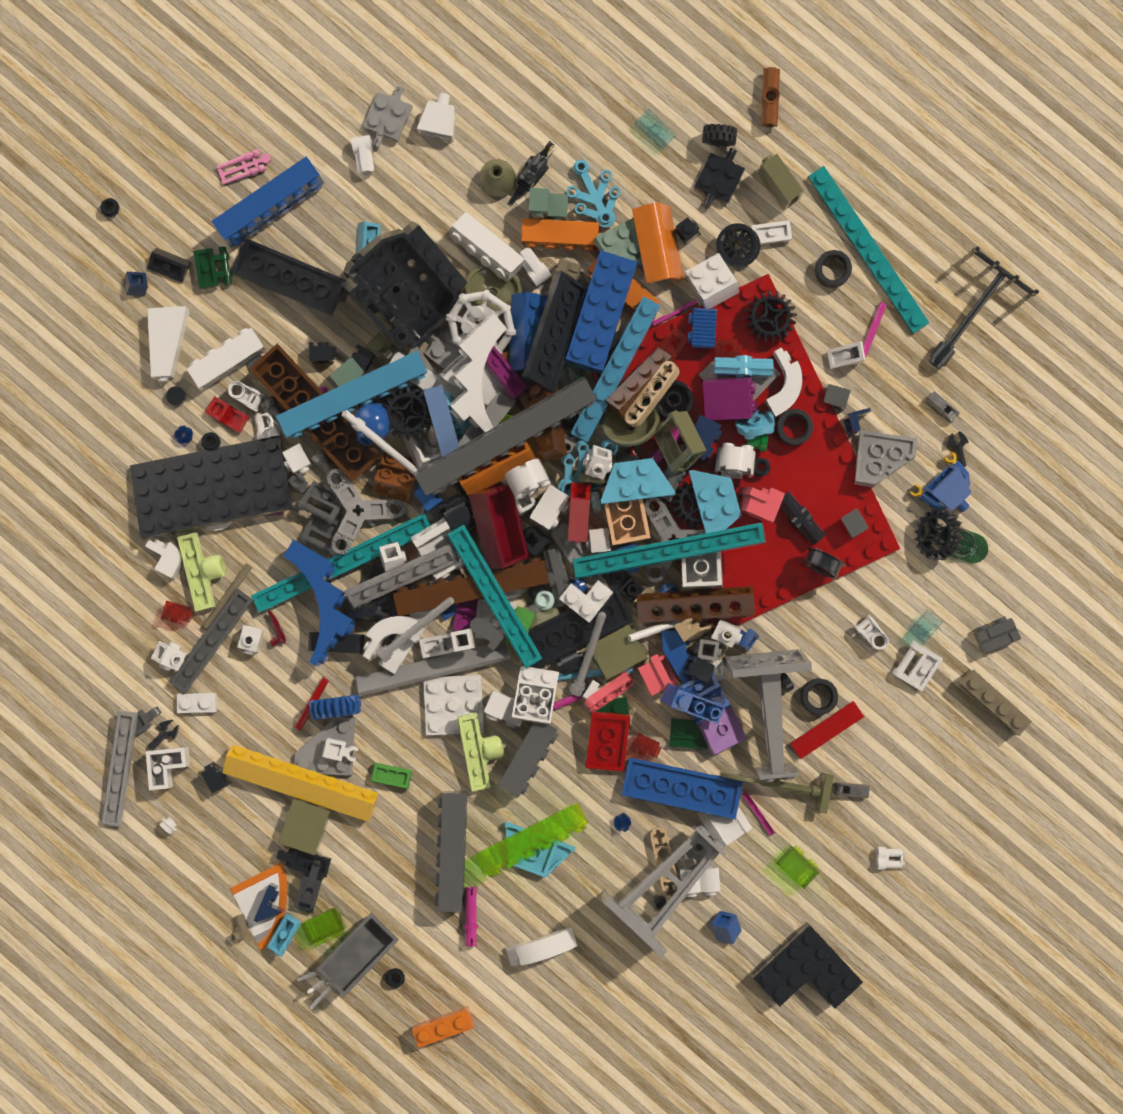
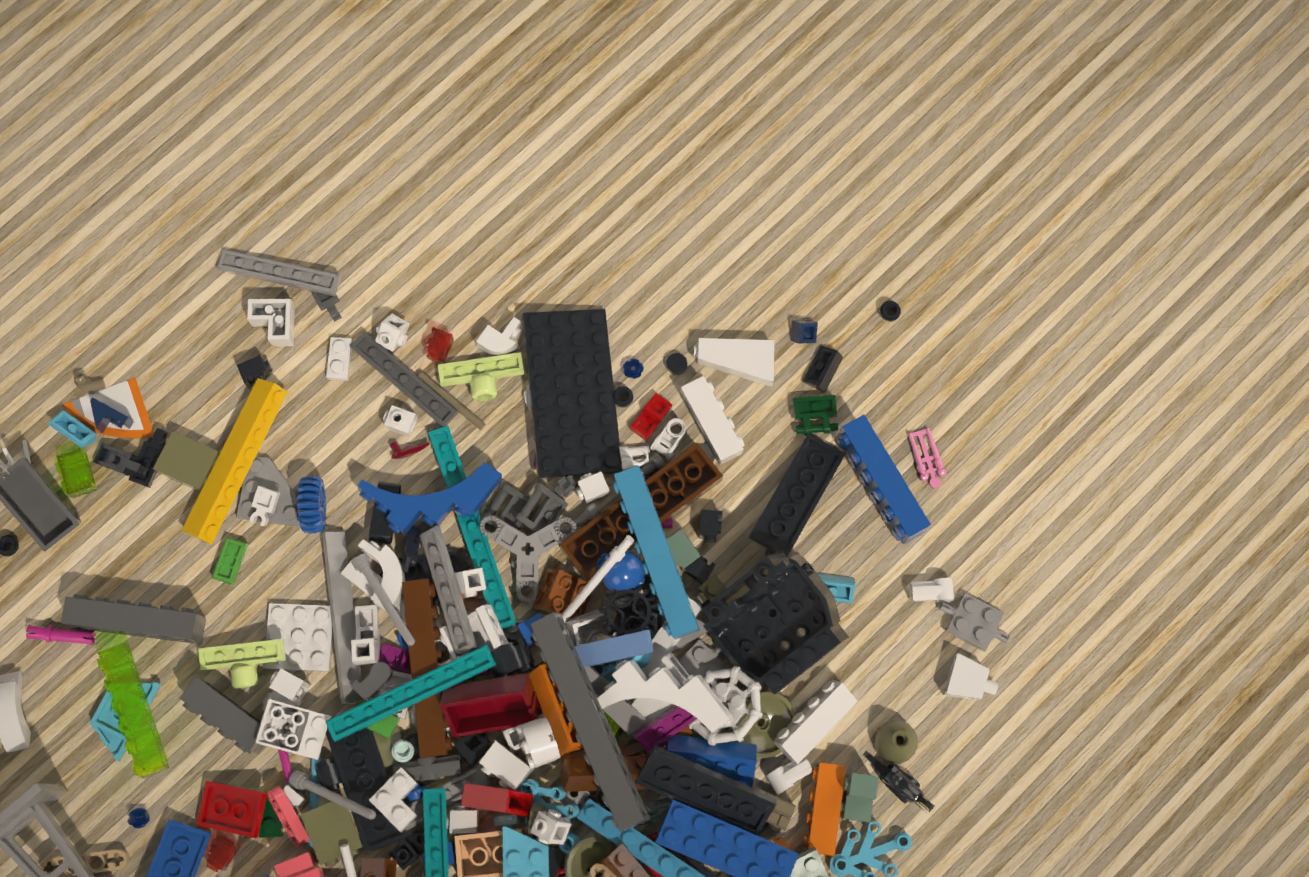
camera: 90 degrees right, 10 degrees down
black bar [148,720,179,750] -> none
white plate [159,817,177,835] -> none
red bar [295,677,329,731] -> none
black plate [652,894,667,912] -> none

